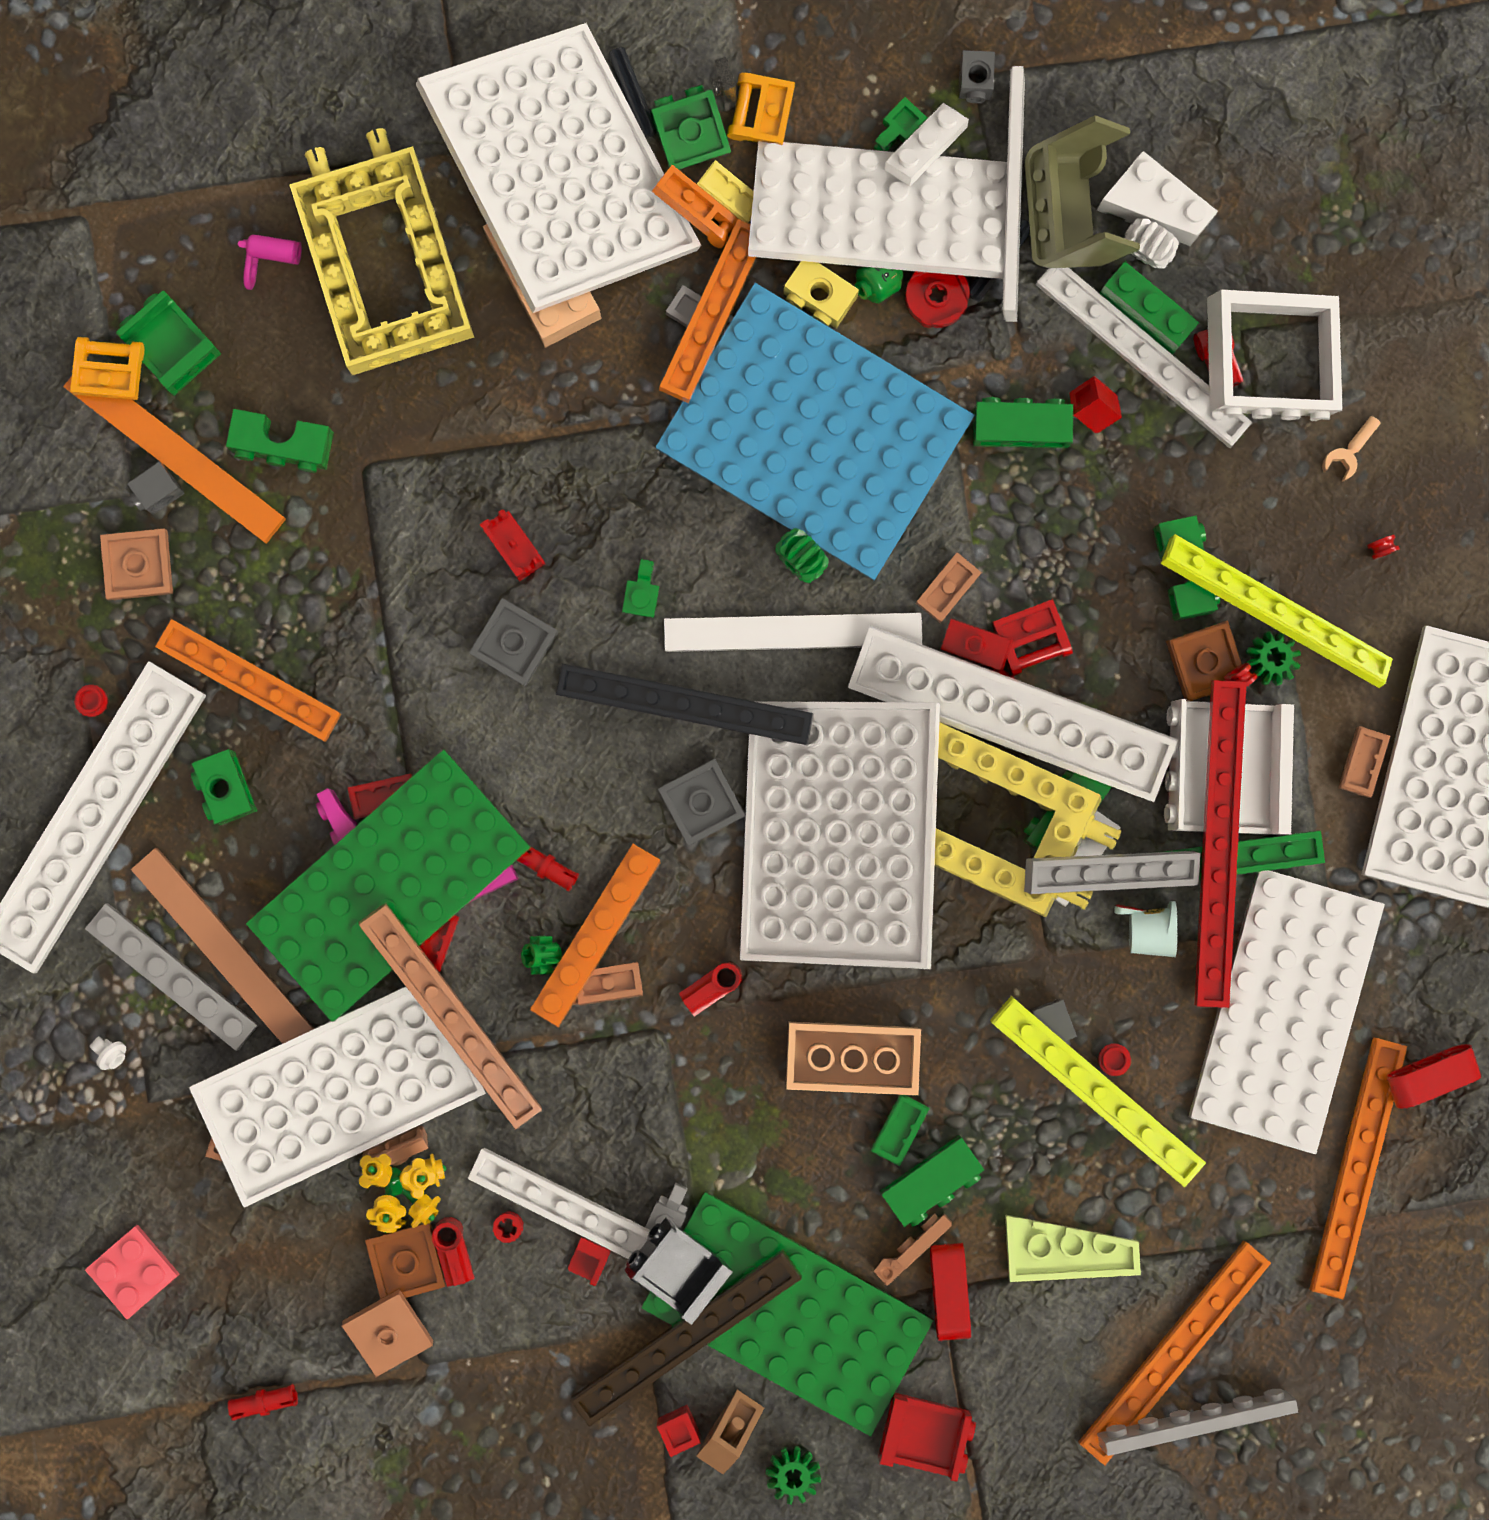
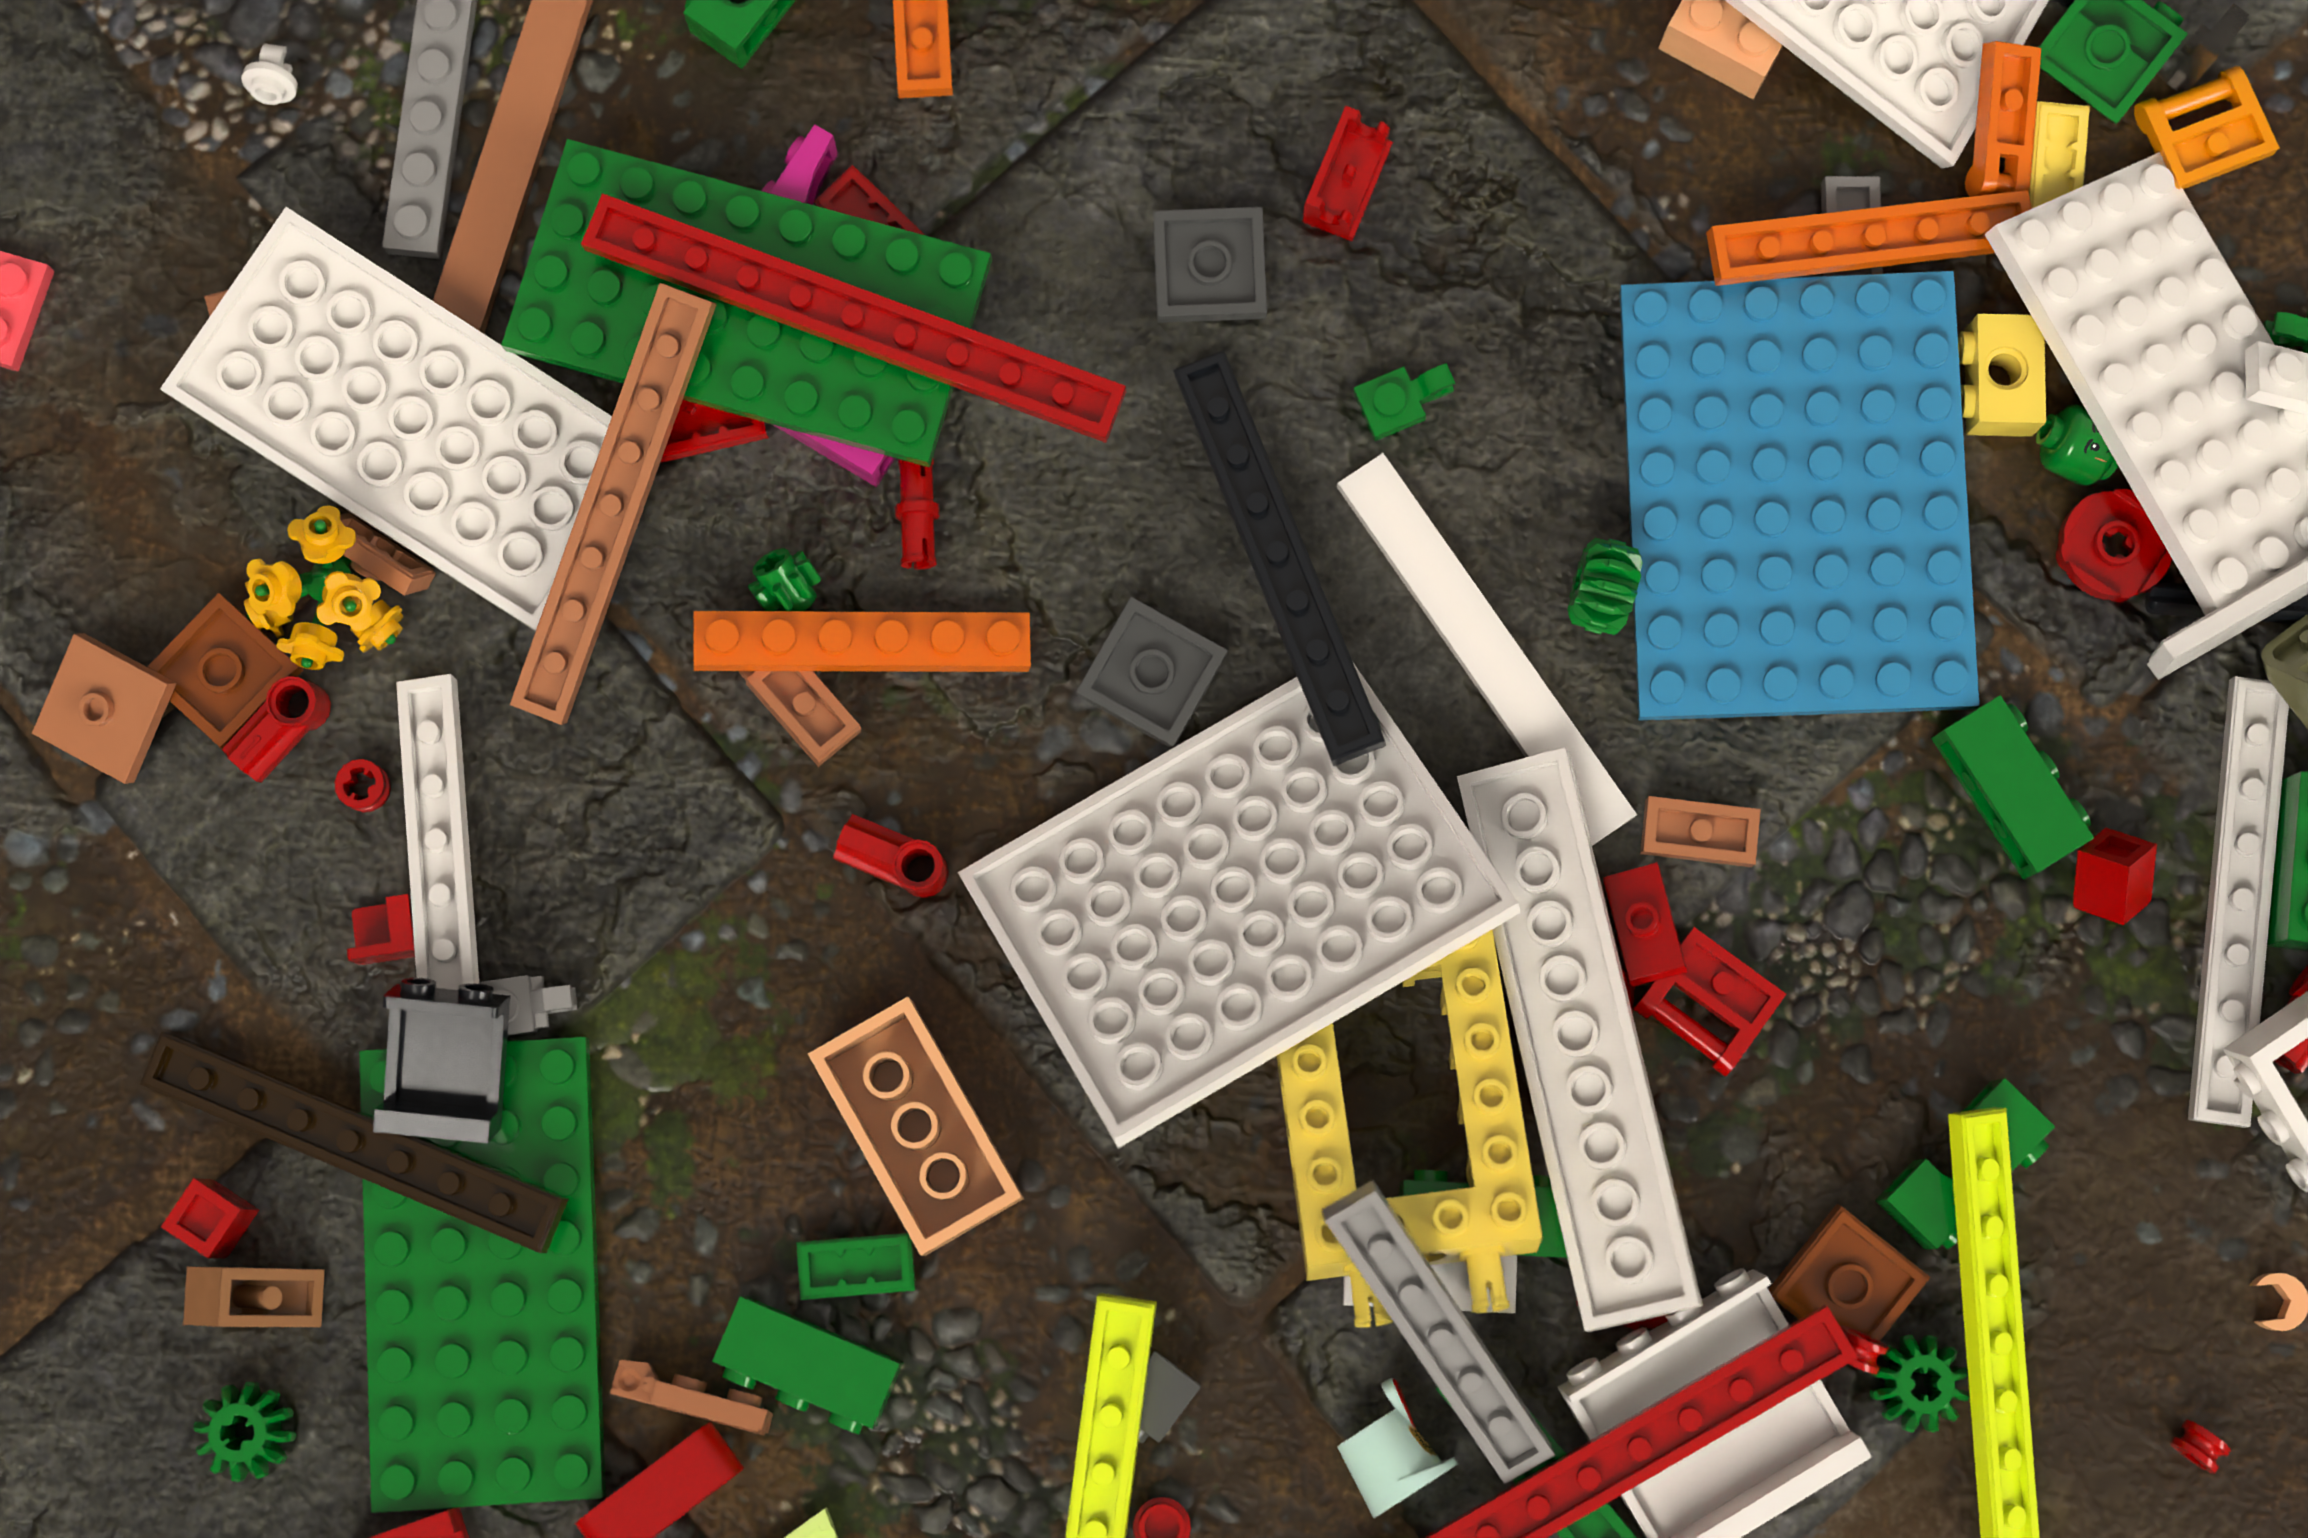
camera: 65 degrees right, 5 degrees down
none -> red plate [581,193,1126,443]

